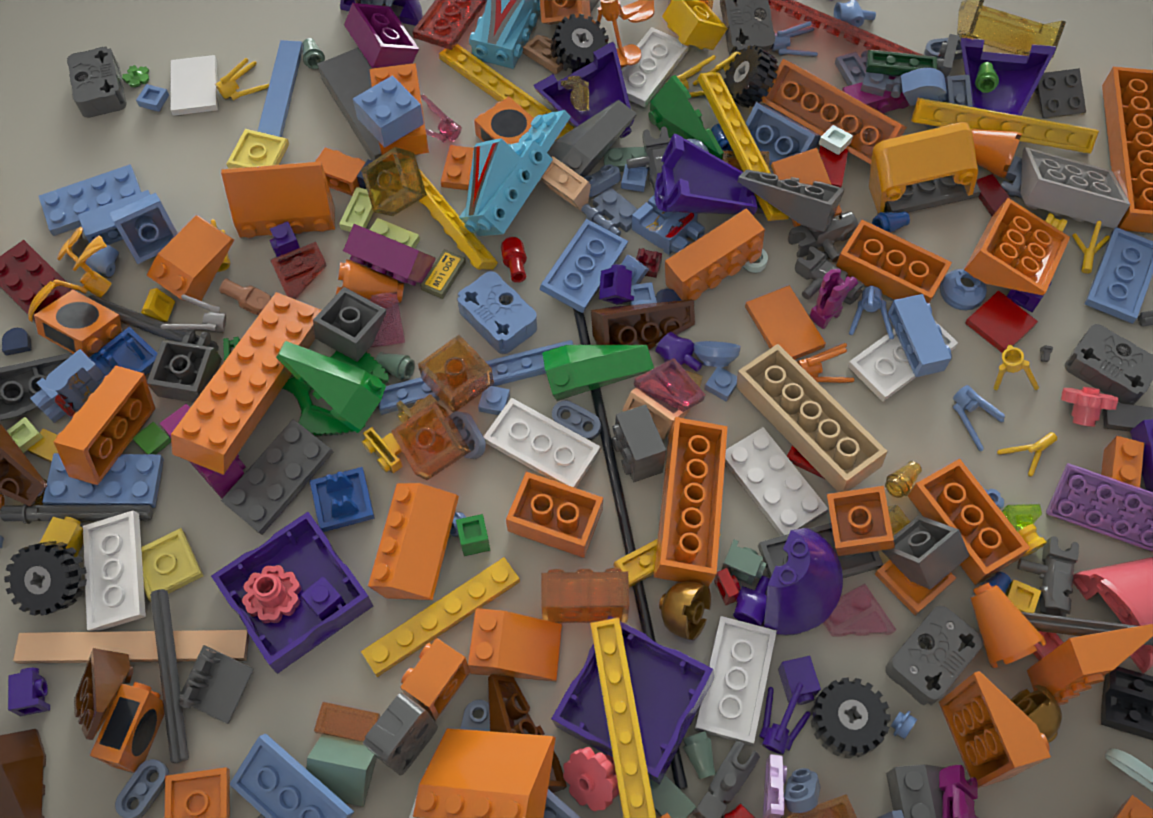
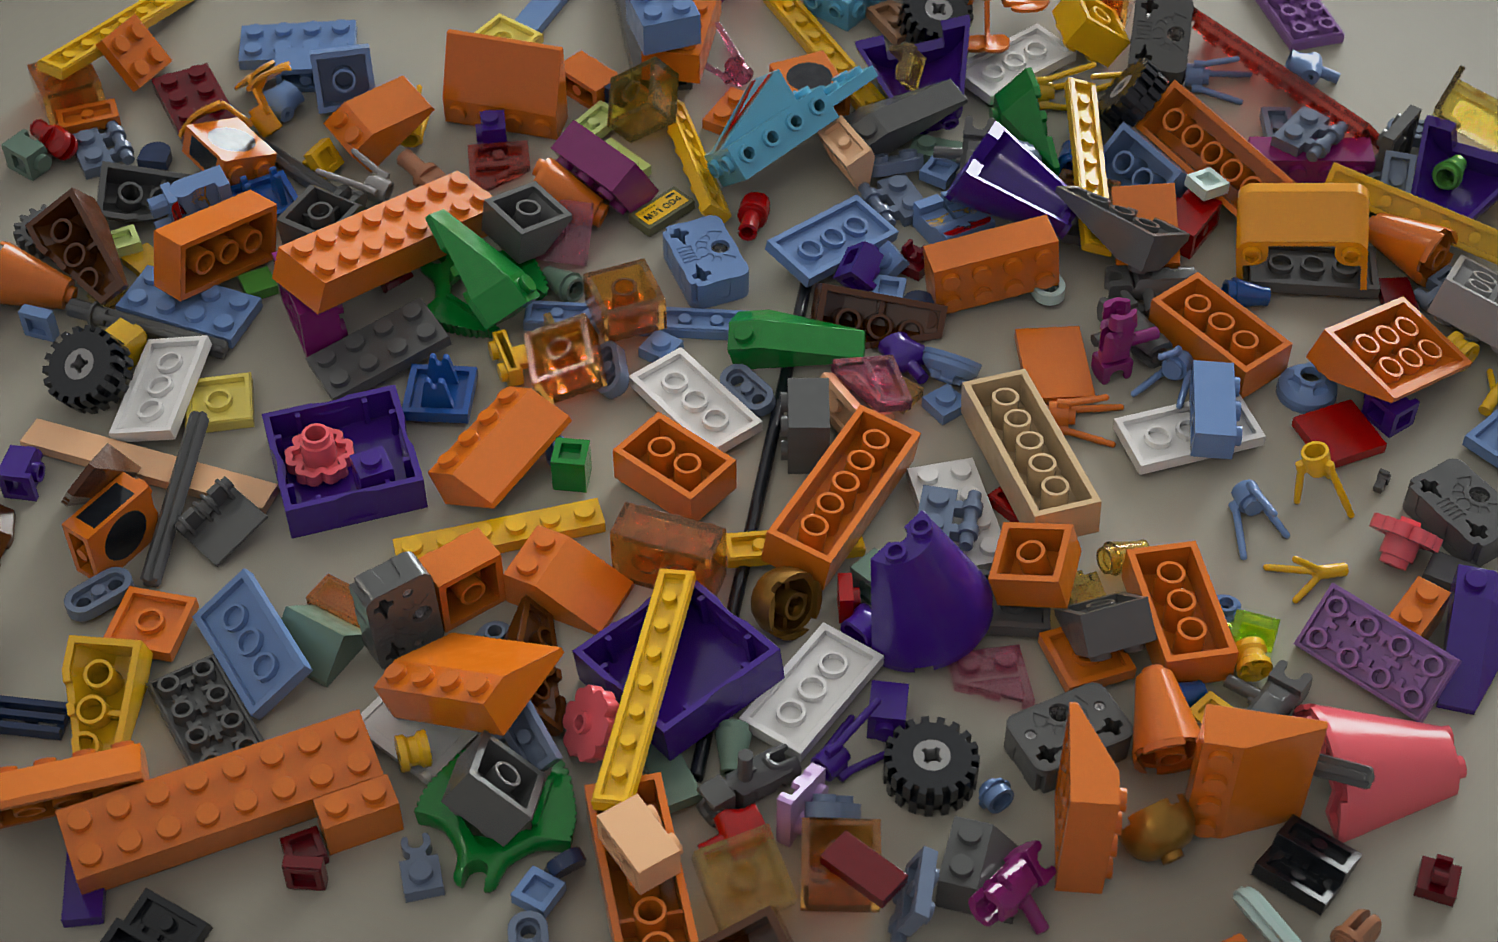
camera: 20 degrees right, 15 degrees down
dark green tile [866,50,937,76] -> none
medium blue brick [901,68,947,106] -> none
none -> sand blue plate [918,485,983,551]

